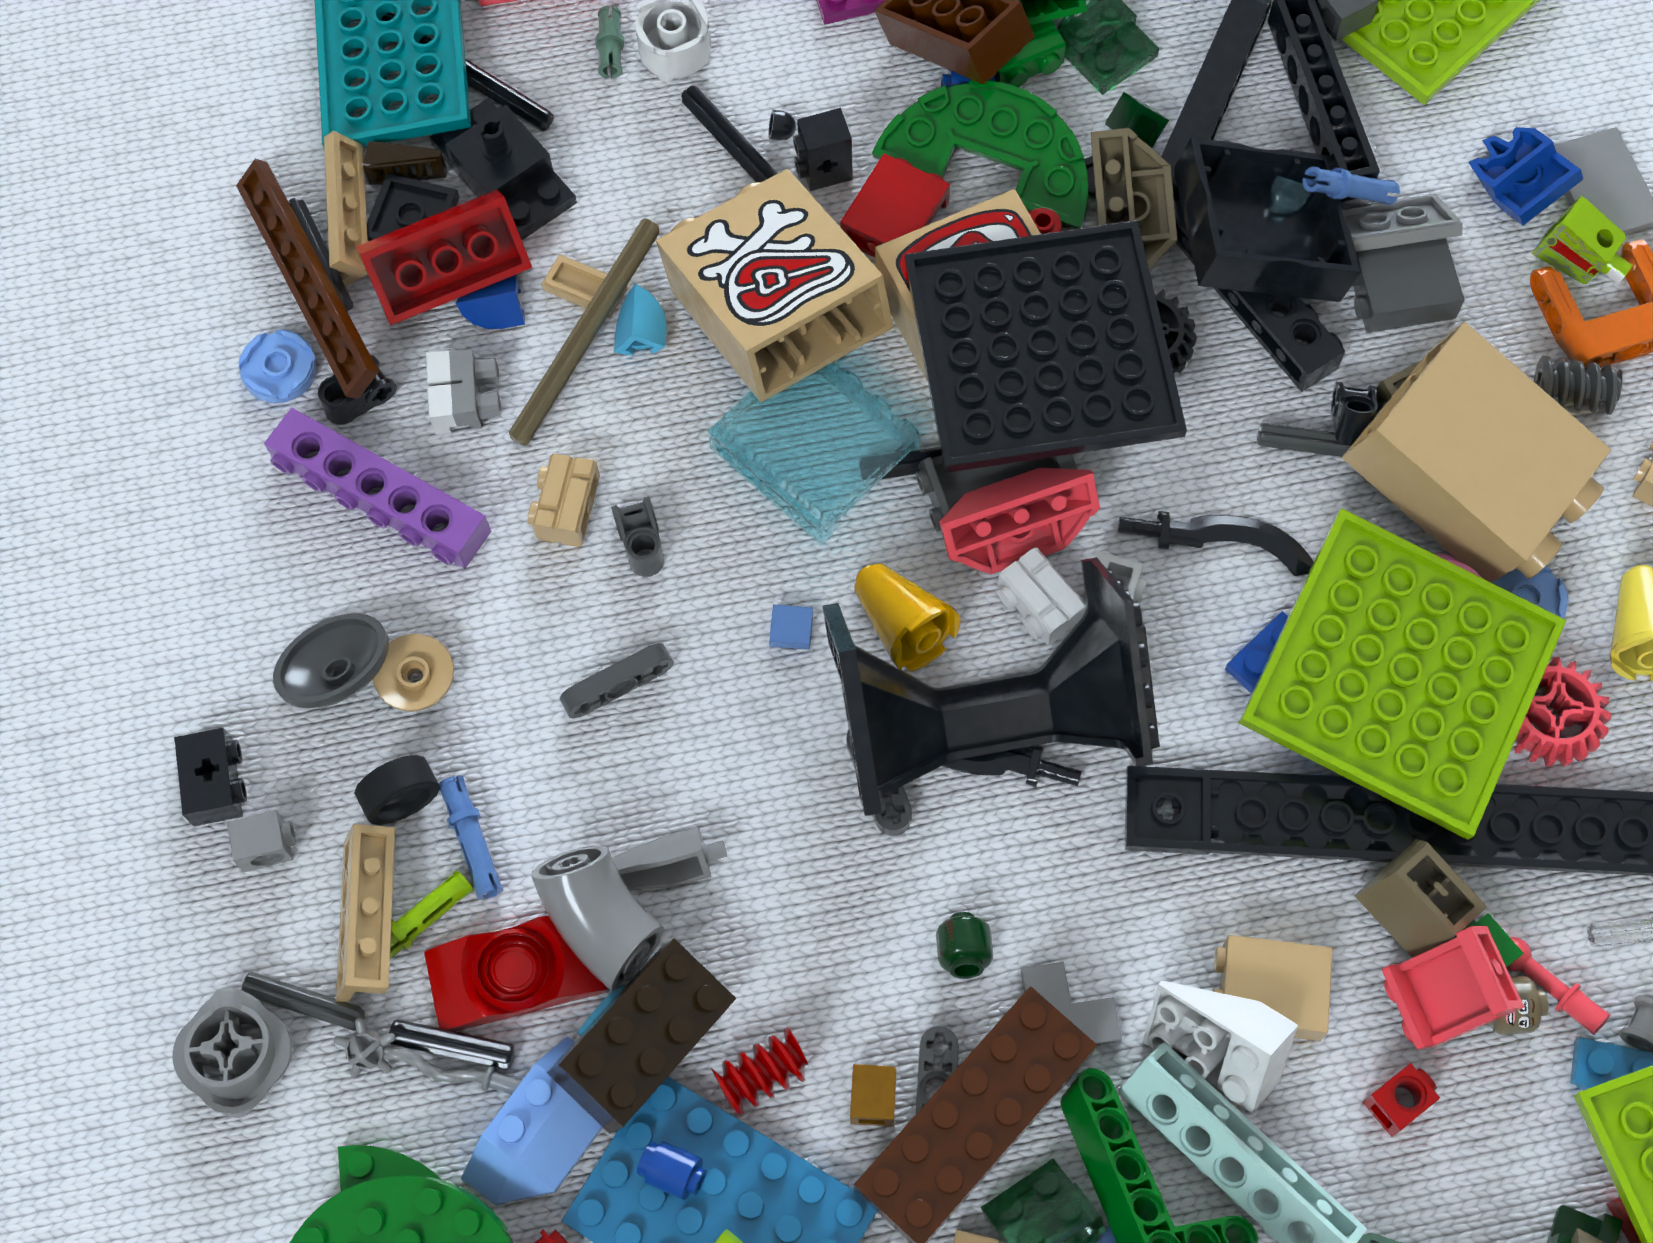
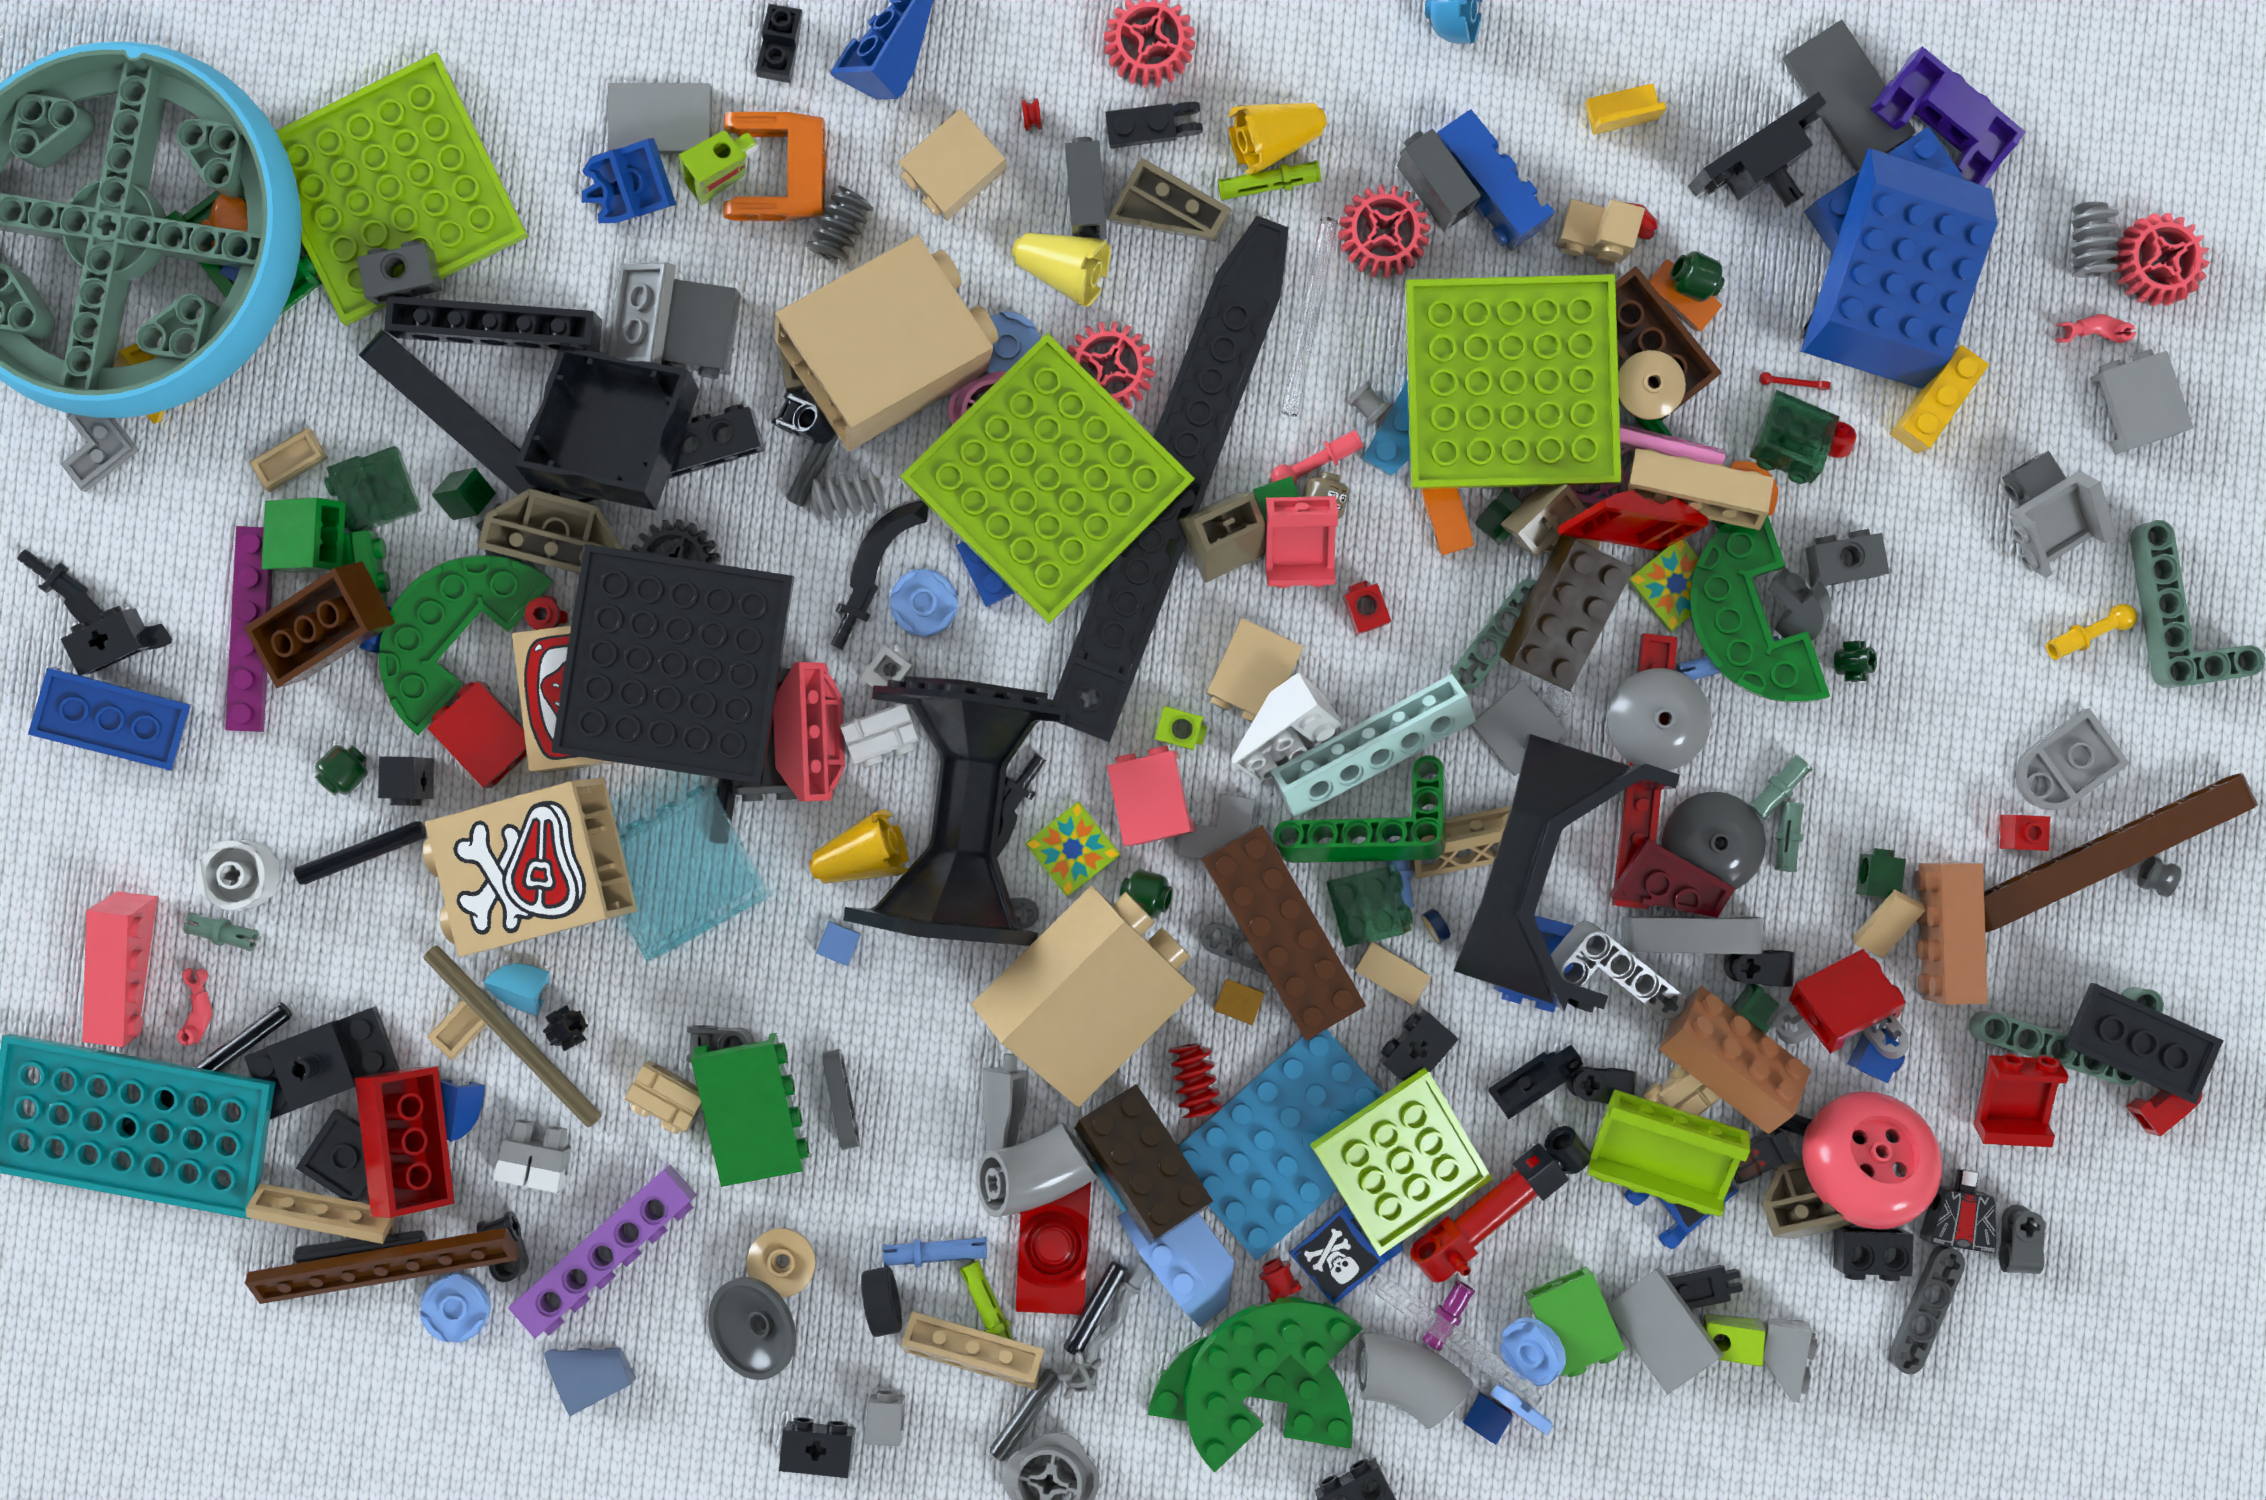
camera: 75 degrees left, 20 degrees up
dark brown slope [363,141,448,185] -> none
blue brick [637,1141,707,1200] -> none
black hinge [768,109,796,141] -> none
clear light blue tile [1270,176,1311,213] -> none
medium blue pin [1303,167,1400,205] -> none
none -> coral arm [177,968,213,1046]
none -> dark green head [314,745,368,796]
none -> black gear [543,1005,588,1051]
none -> sand blue slope [544,1348,636,1417]
none -> green panel [691,1033,810,1187]
none -> light grey piece [811,469,886,522]
none -> light blue tile [890,569,958,637]
none -> tan brick [971,885,1197,1108]
none -> tile [1025,801,1121,897]
none -> coral panel [1107,746,1196,846]
none -> lime brick [1154,706,1208,751]
none -> orange slope [1420,488,1474,556]

